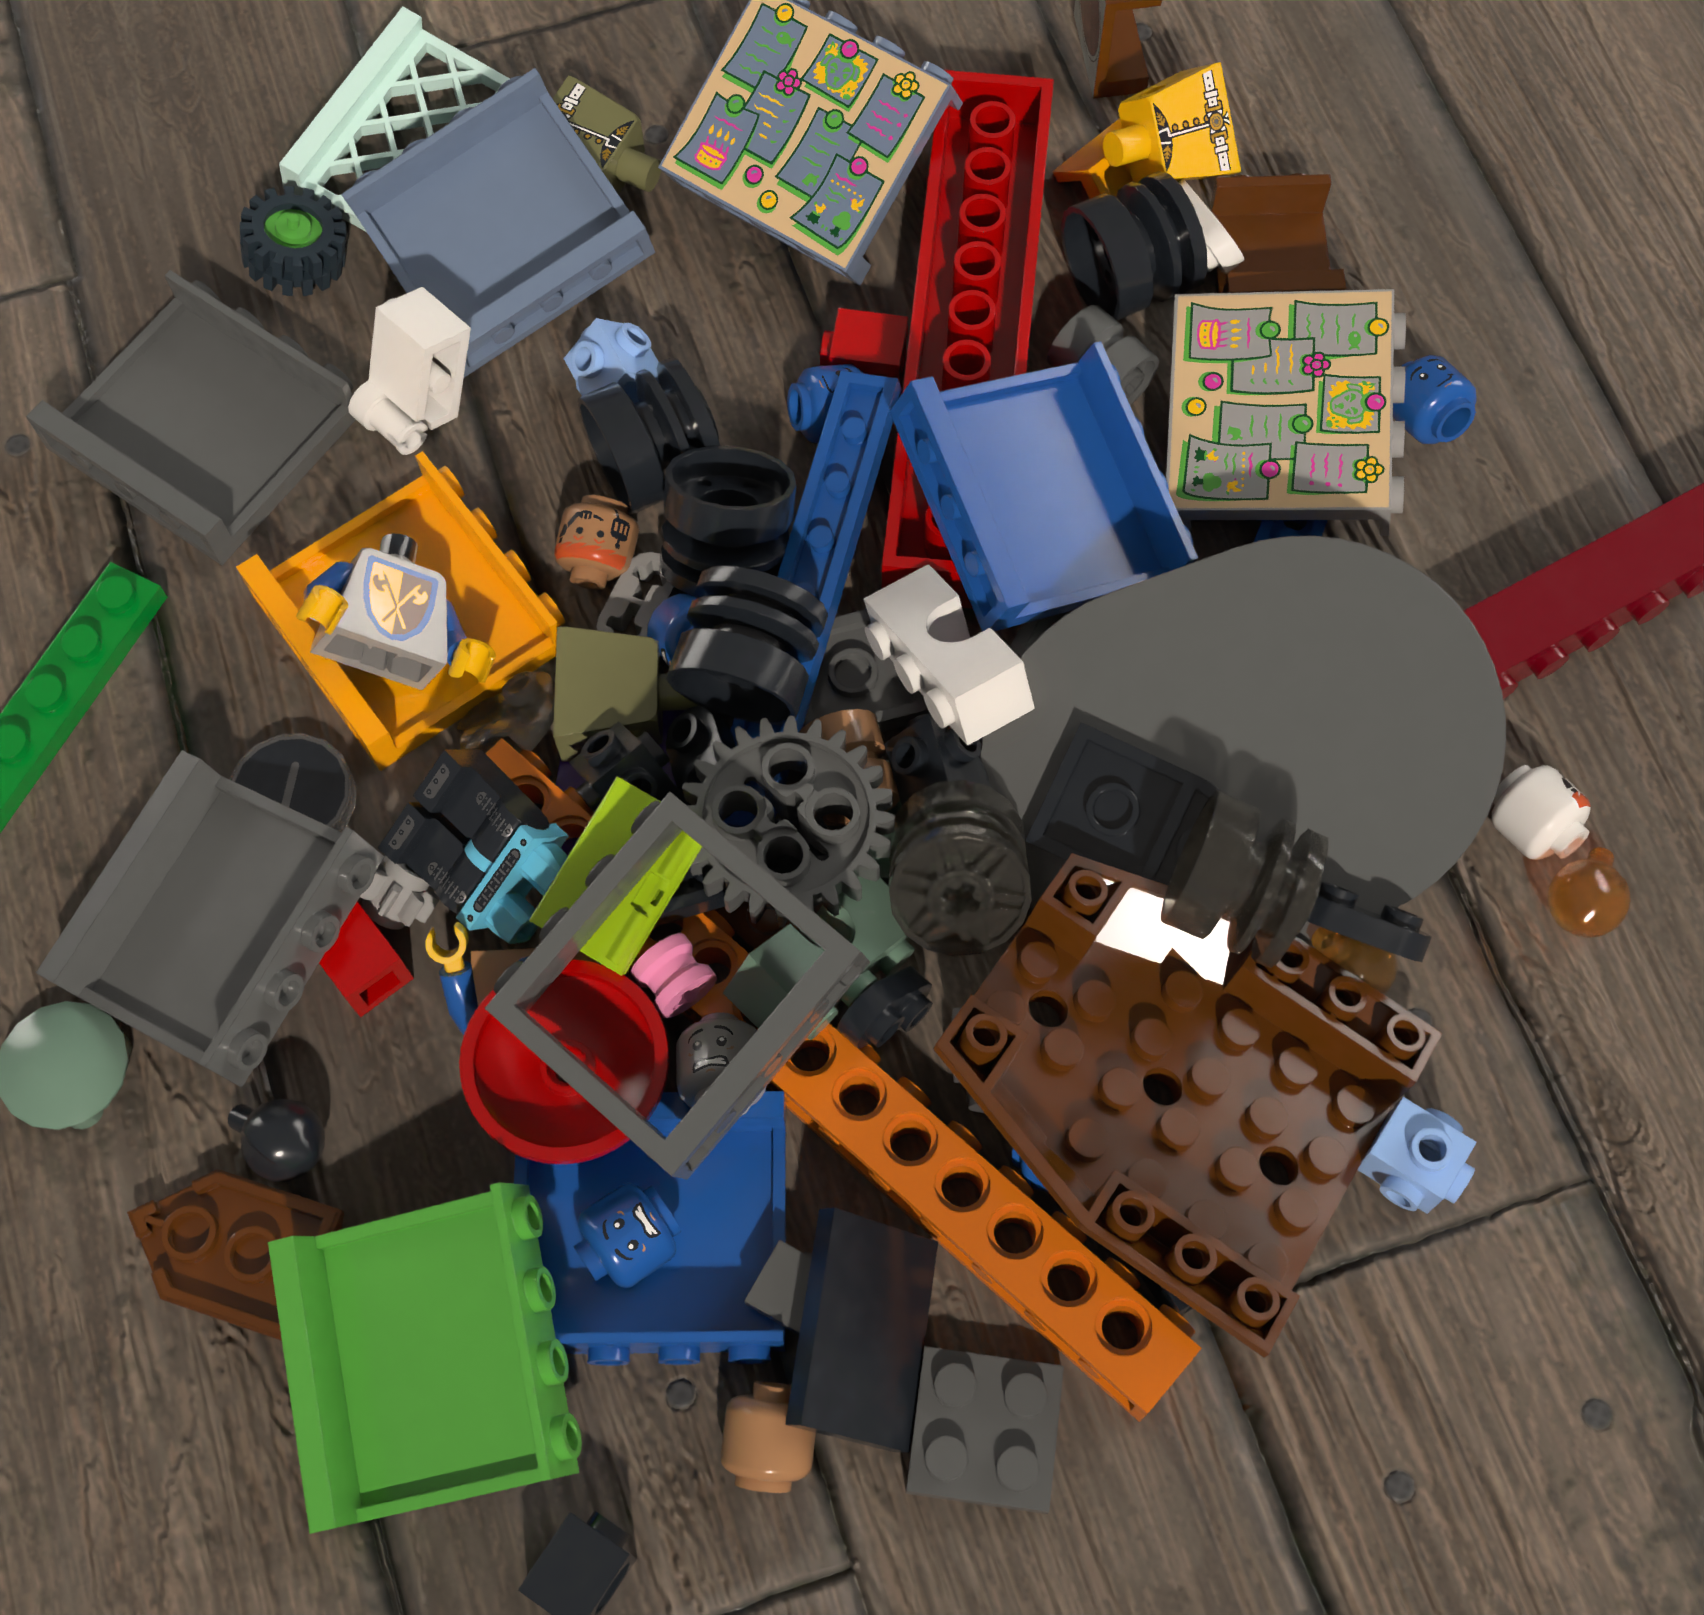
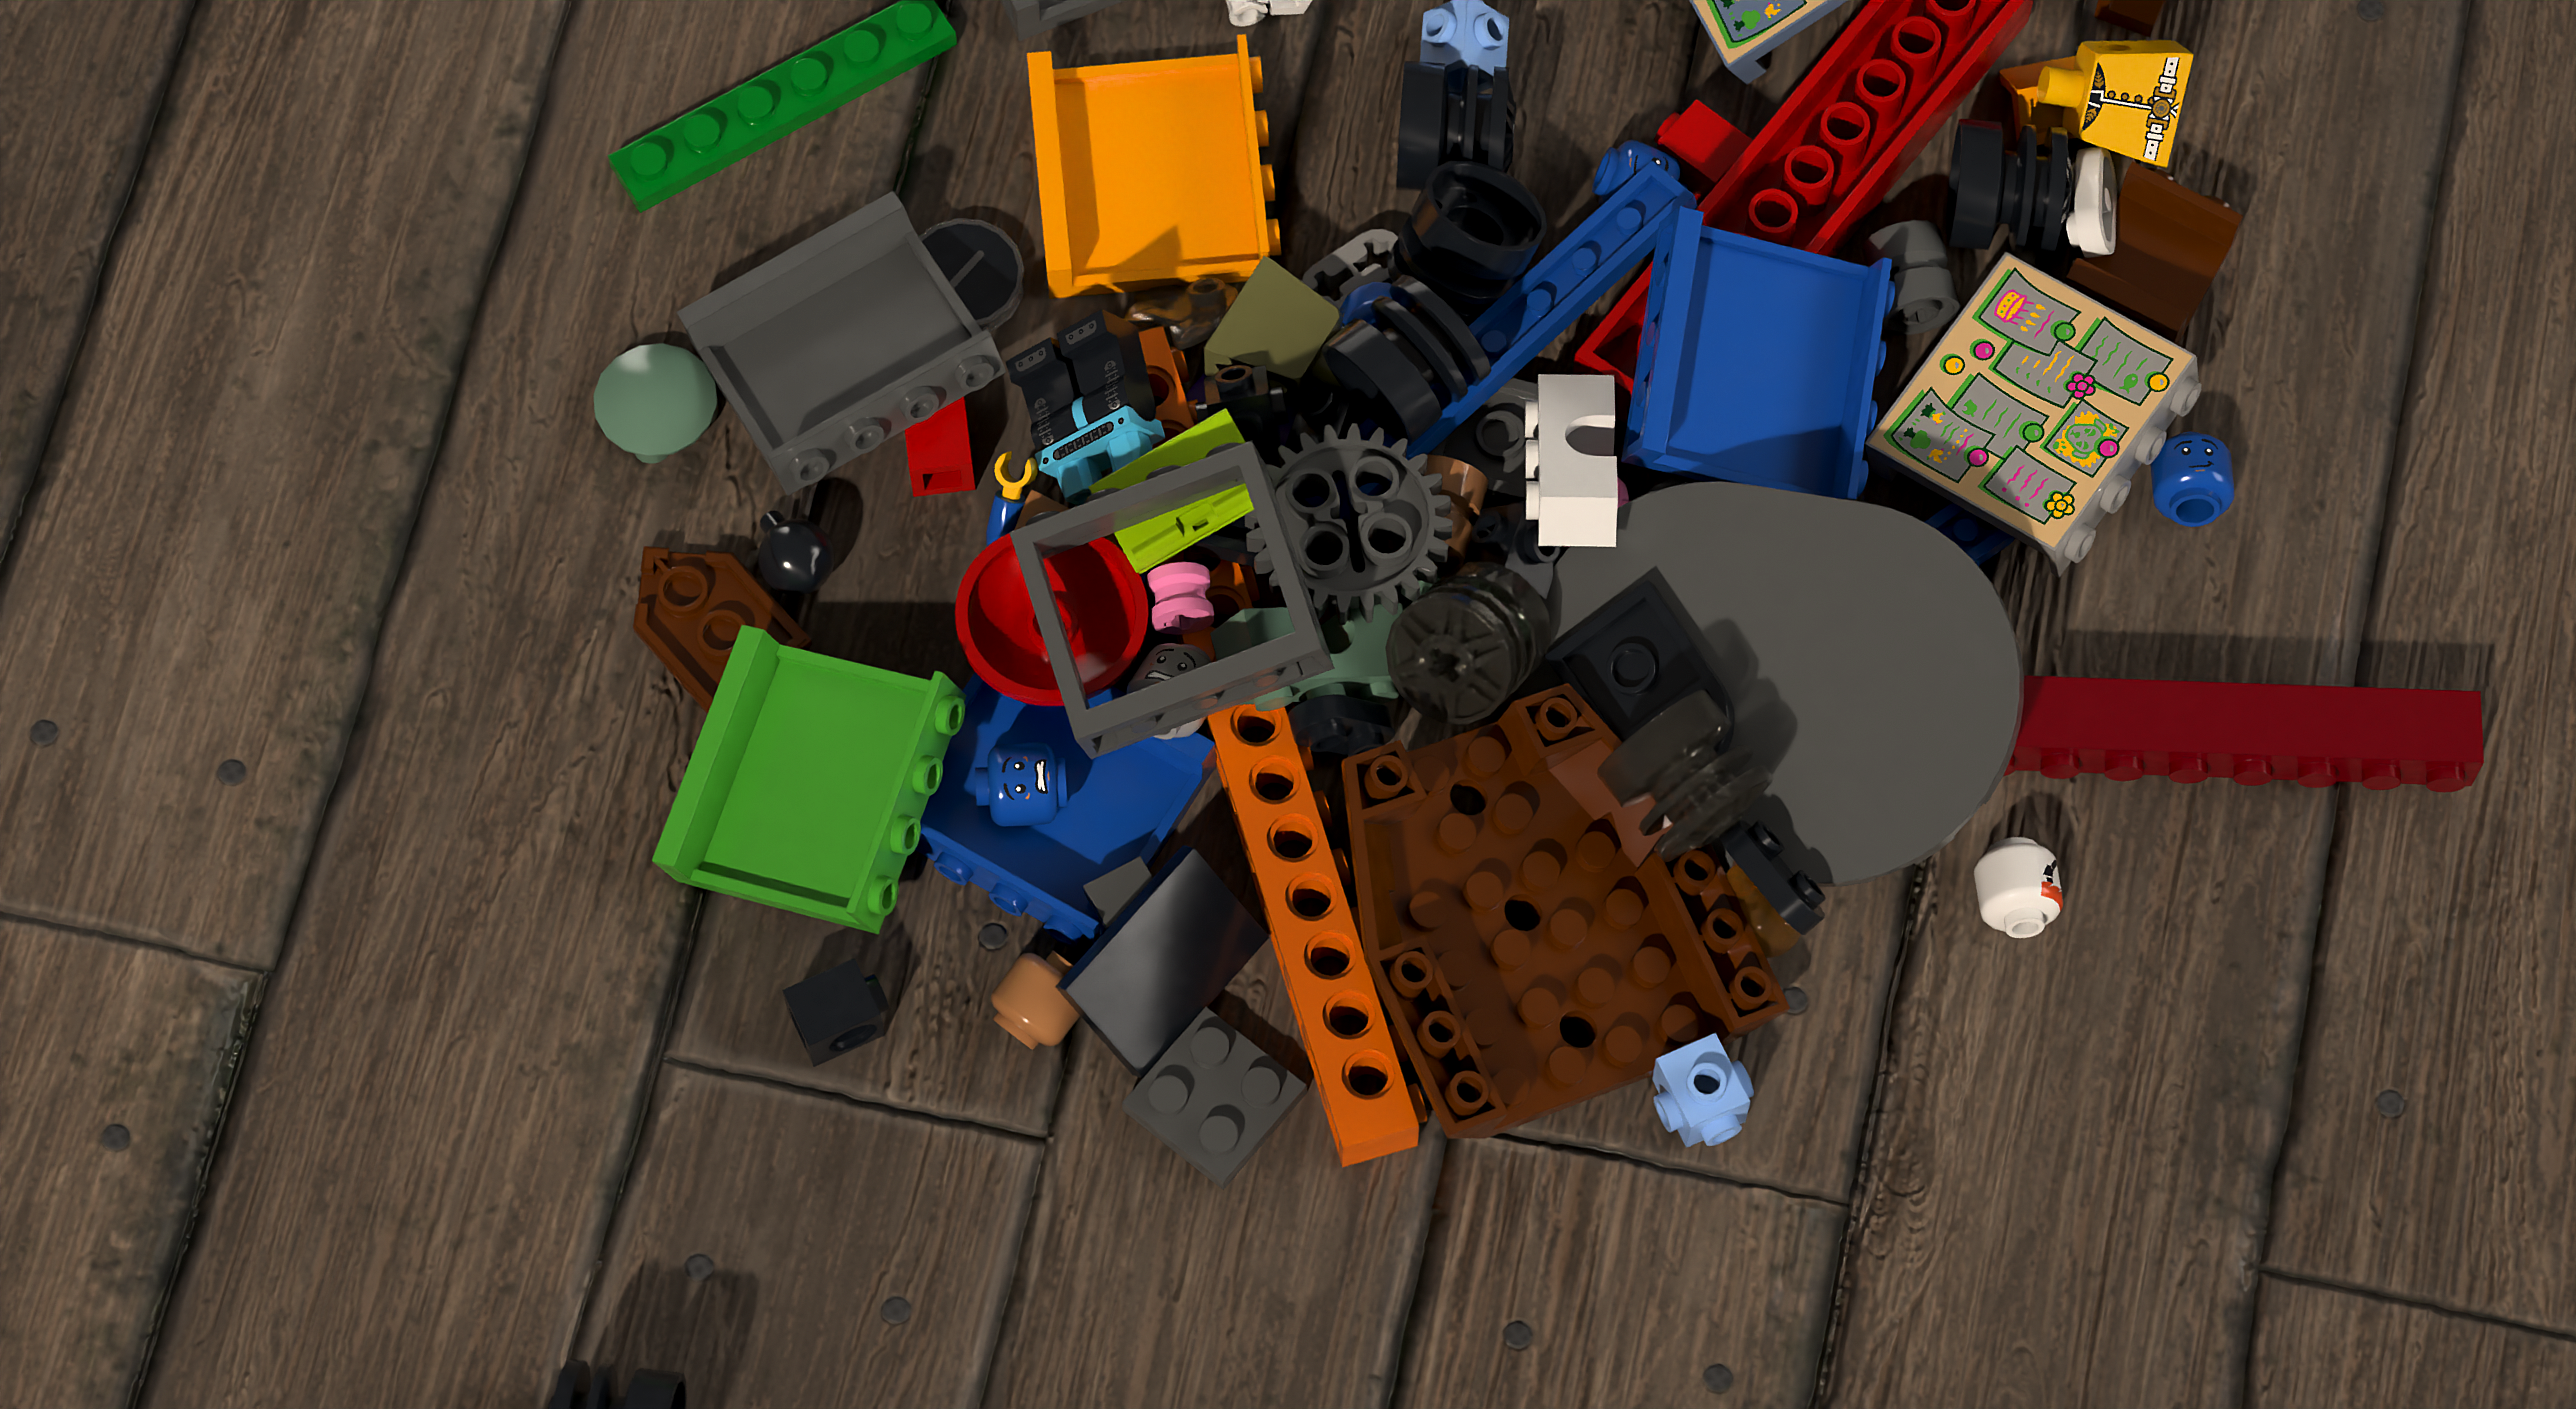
camera: 30 degrees right, 0 degrees up
torso [296,533,496,690] -> none
light grey gear [360,855,440,930] -> none
medium nougat head [554,495,639,590] -> none
clear orange piece [1547,847,1631,938] -> none

